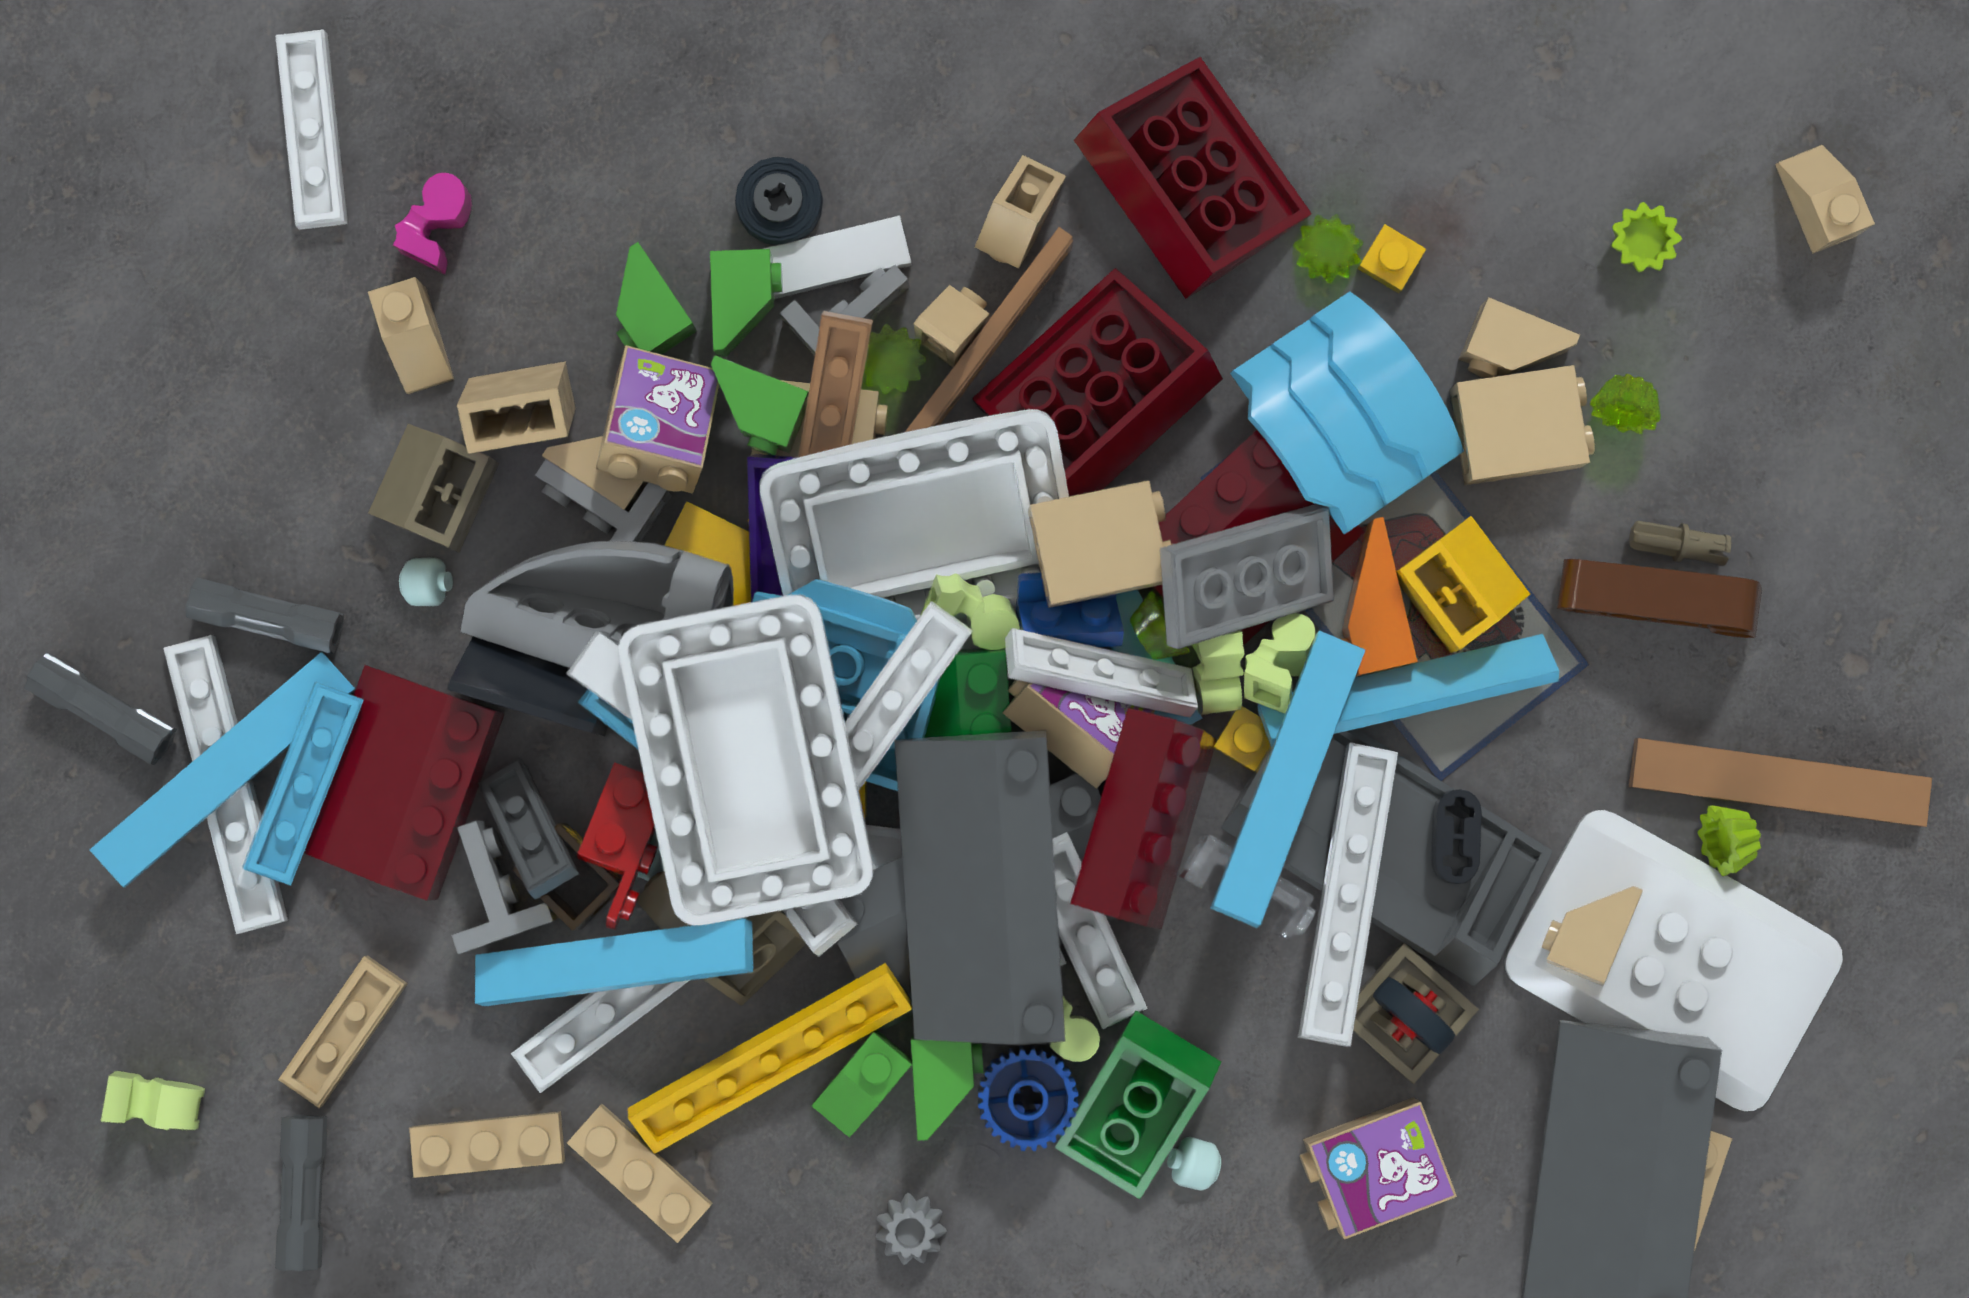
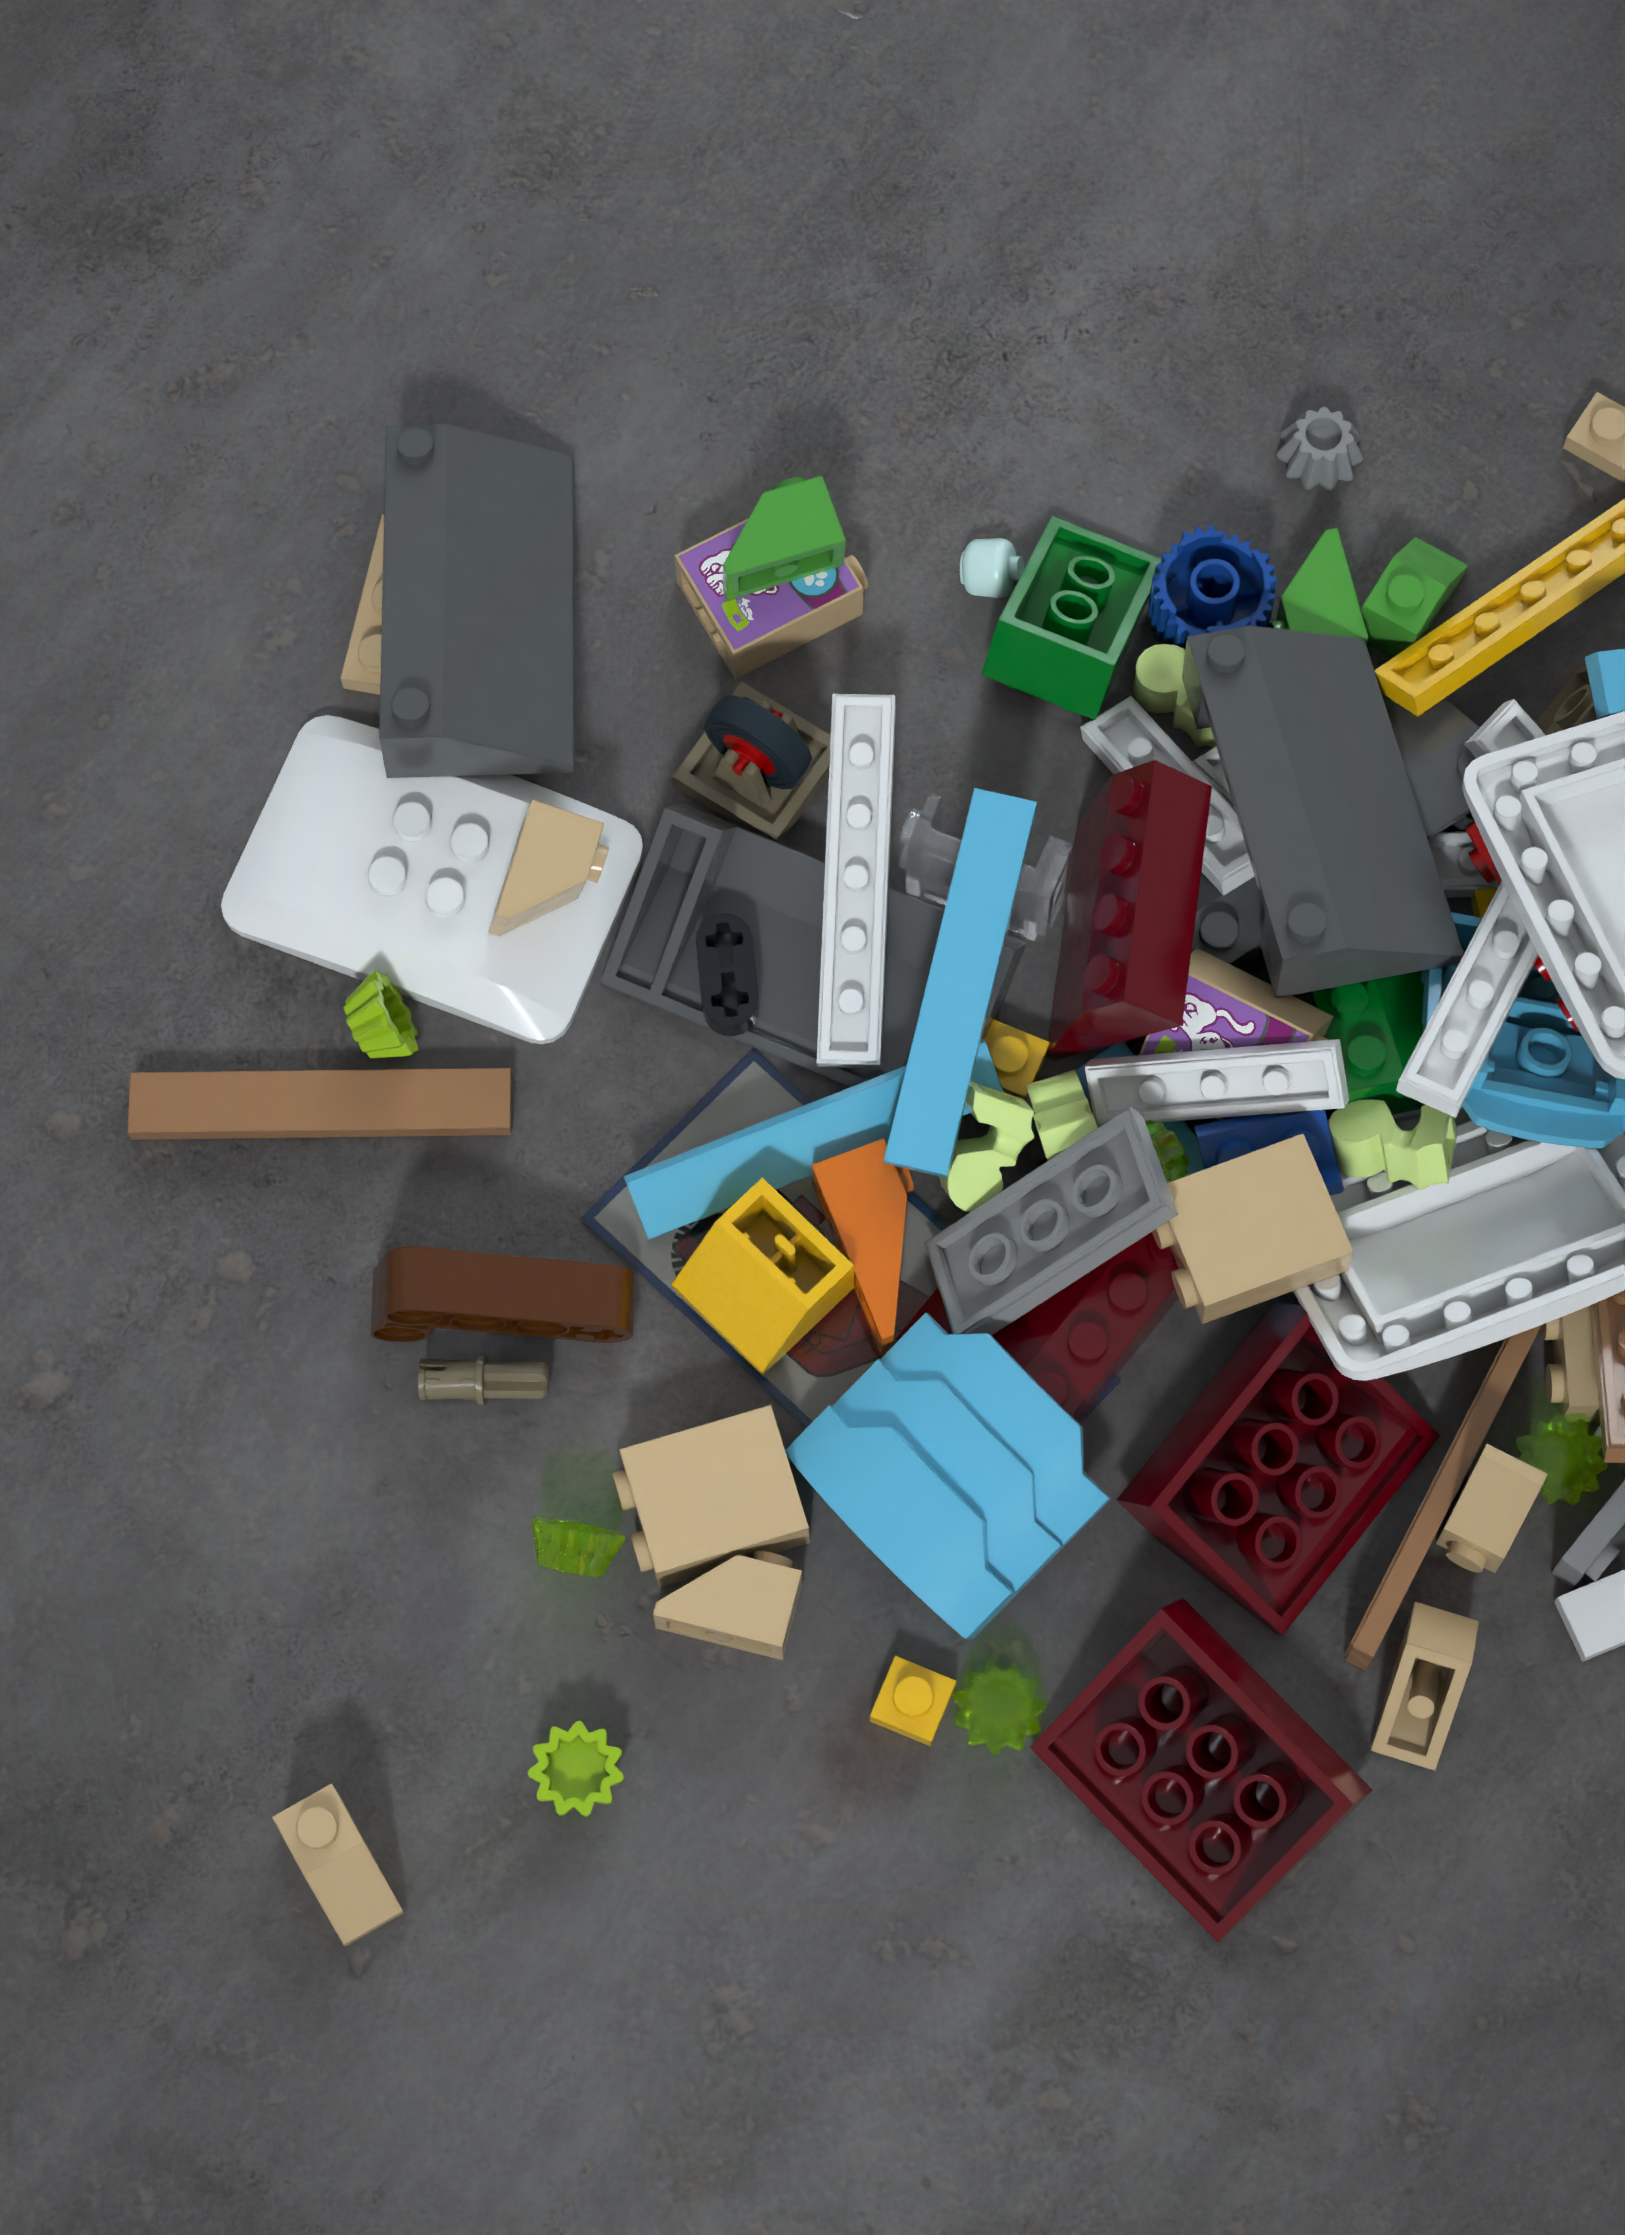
camera: 175 degrees right, 15 degrees down
none -> bright green slope [723,476,846,601]

